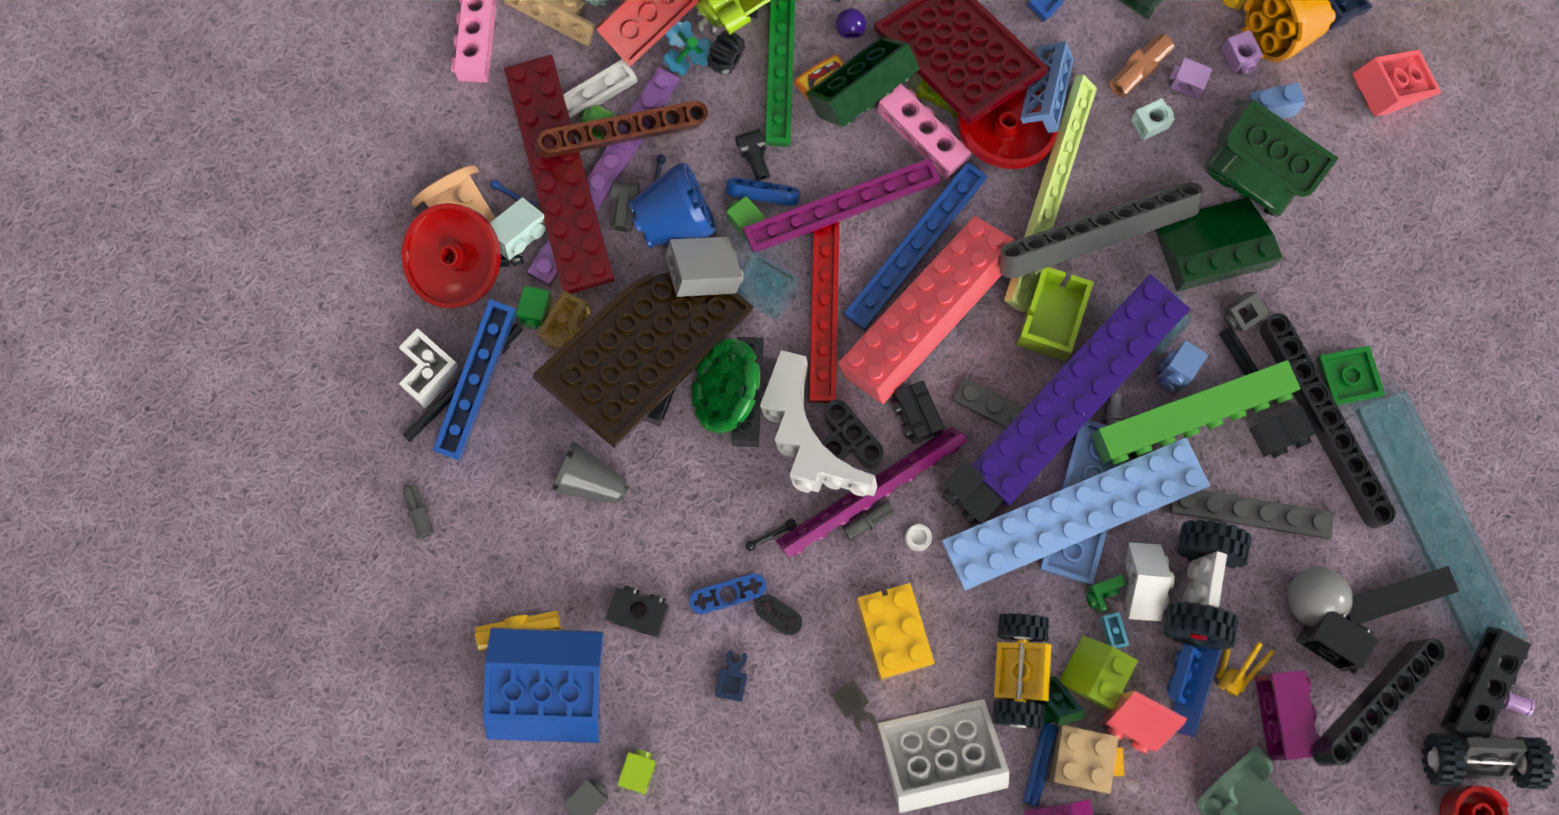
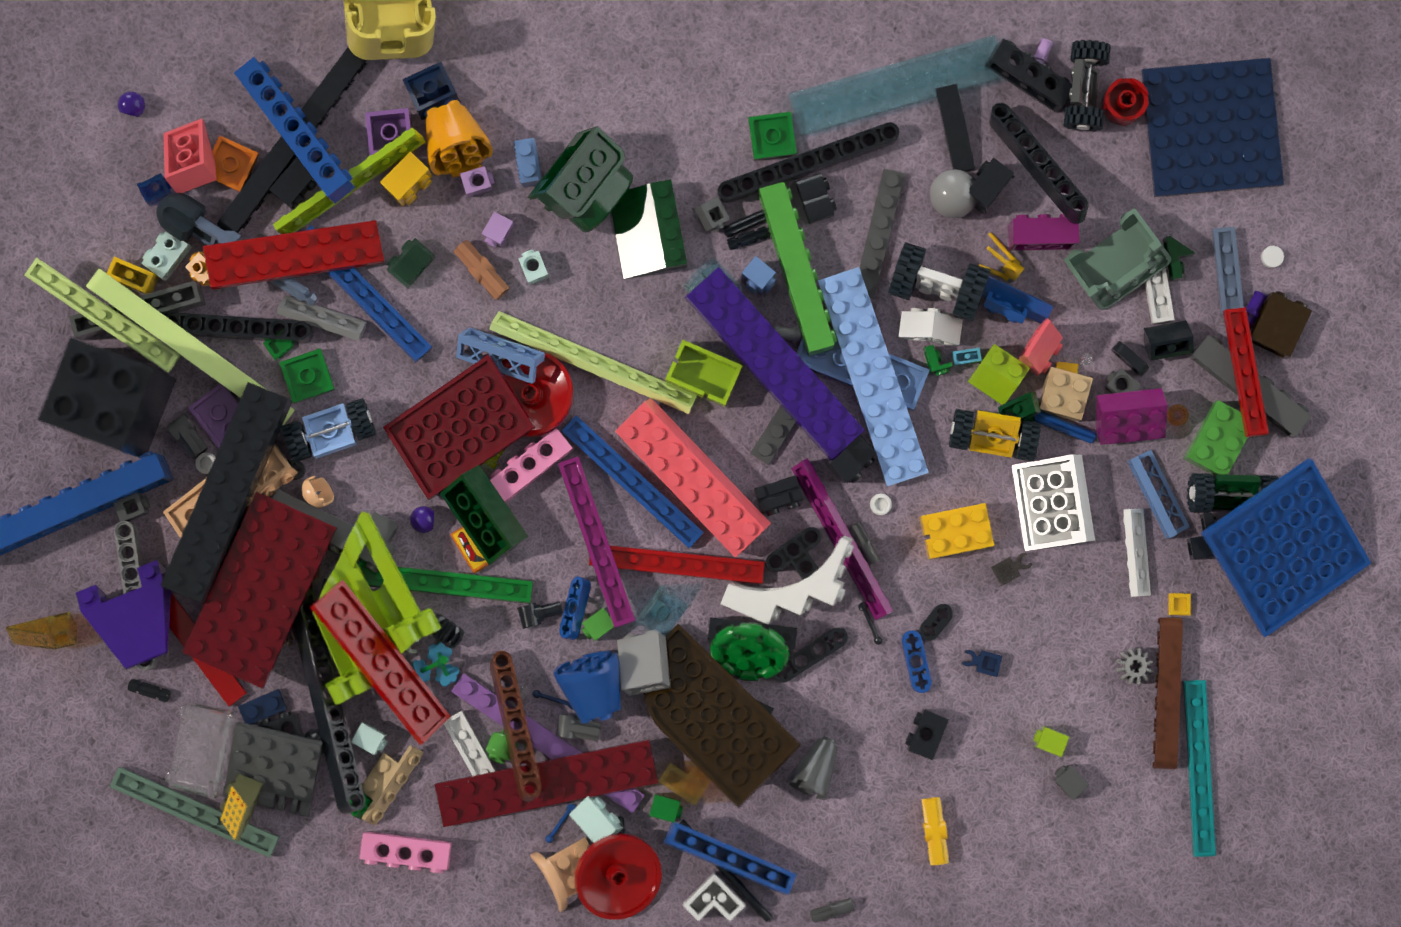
camera: 80 degrees left, 10 degrees up
blue slope [483,628,604,743] -> none
dark grey beam [1000,182,1203,278] -> none
coral slope [1352,50,1441,117] -> none
none -> black axle [727,226,769,250]
none -> black beam [774,628,848,683]

